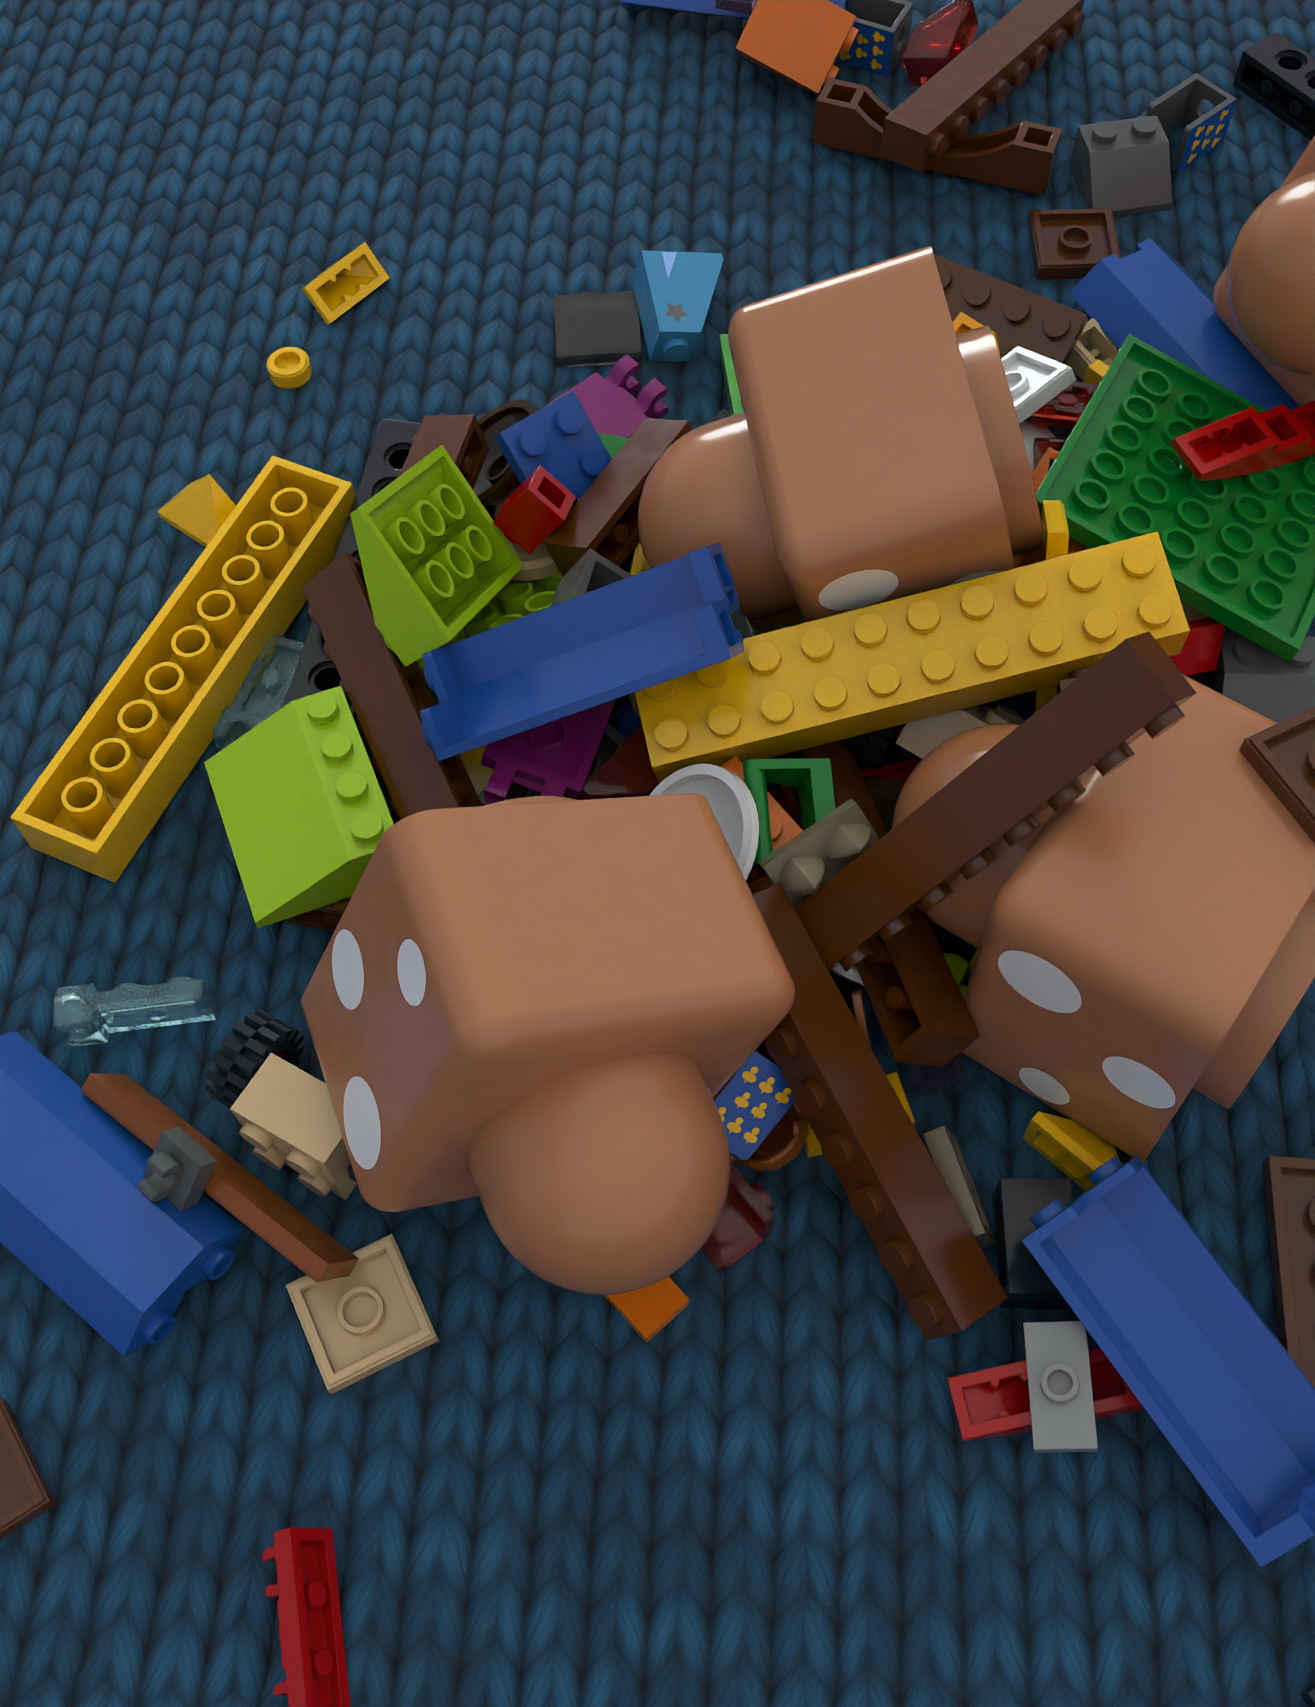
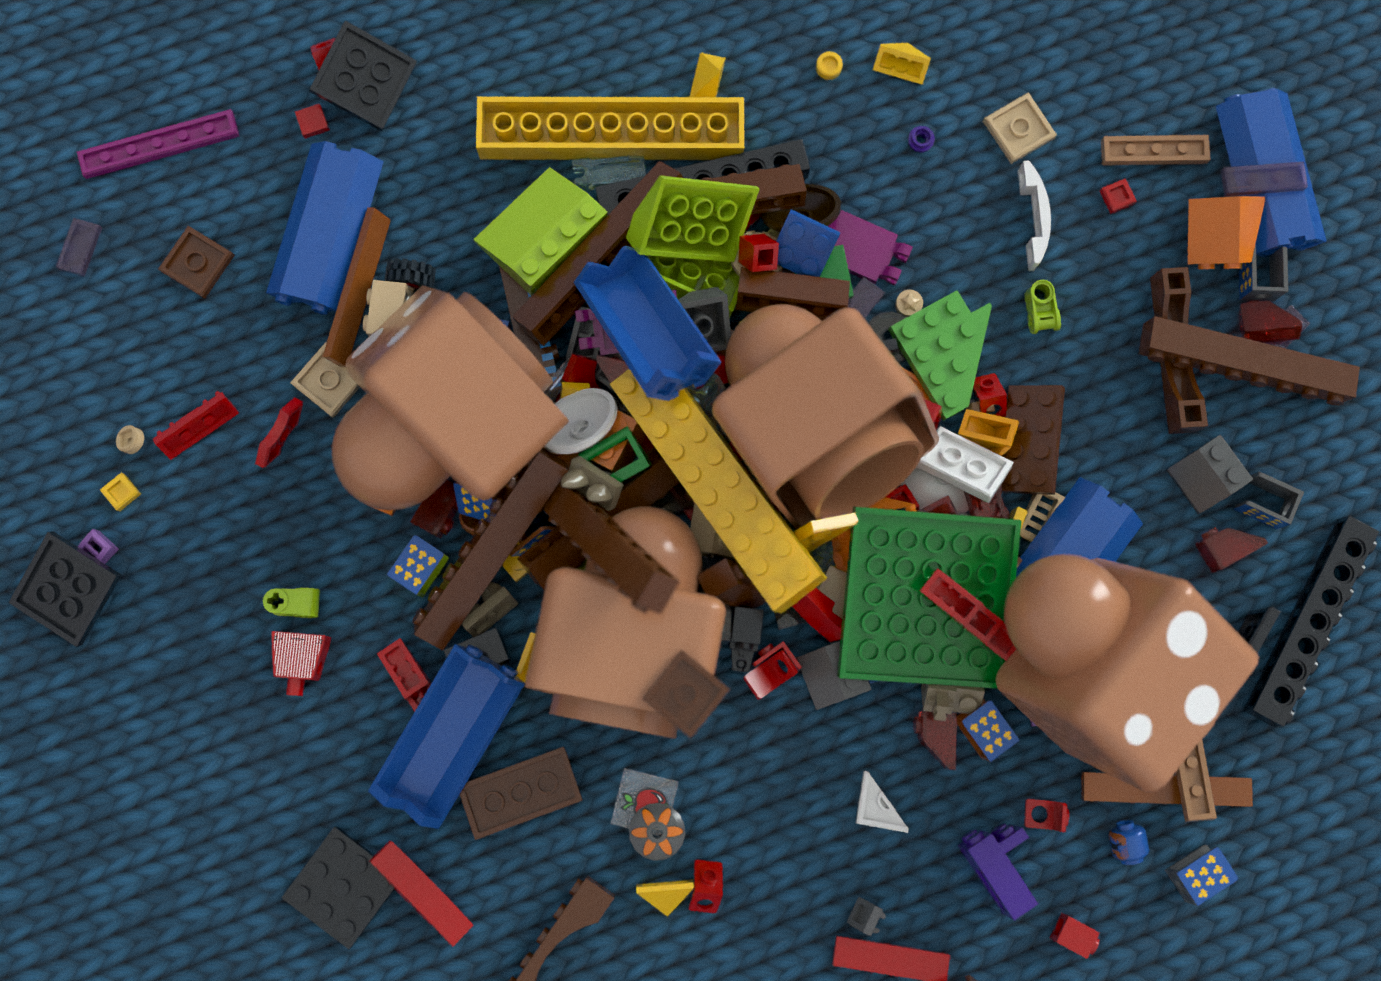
camera: 60 degrees right, 20 degrees up
clear light blue plate [53,977,216,1046] -> none
dark grey tile [137,1126,217,1211] -> none
clear smoke tile [554,291,642,368] -> none
dark azure slope [632,250,723,362] -> none
light grey plate [1023,1321,1098,1453] -> none
reddish brown tile [1027,208,1121,280] -> none
none -> red tile [255,397,303,468]
none -> lime piece [263,588,320,618]
none -> red torso [271,631,331,696]
none -> blue piece [387,535,449,598]
none -> tan tile [895,290,923,318]
none -> dark purple plate [908,126,935,153]
none -> tan tile [983,93,1057,164]
none -> white slope [1018,161,1051,271]
none -> lime piece [1025,280,1061,334]
none -> red tile [1099,178,1137,214]
none -> medium nougat plate [1101,135,1210,165]
none -> clear red slope [1195,527,1268,572]

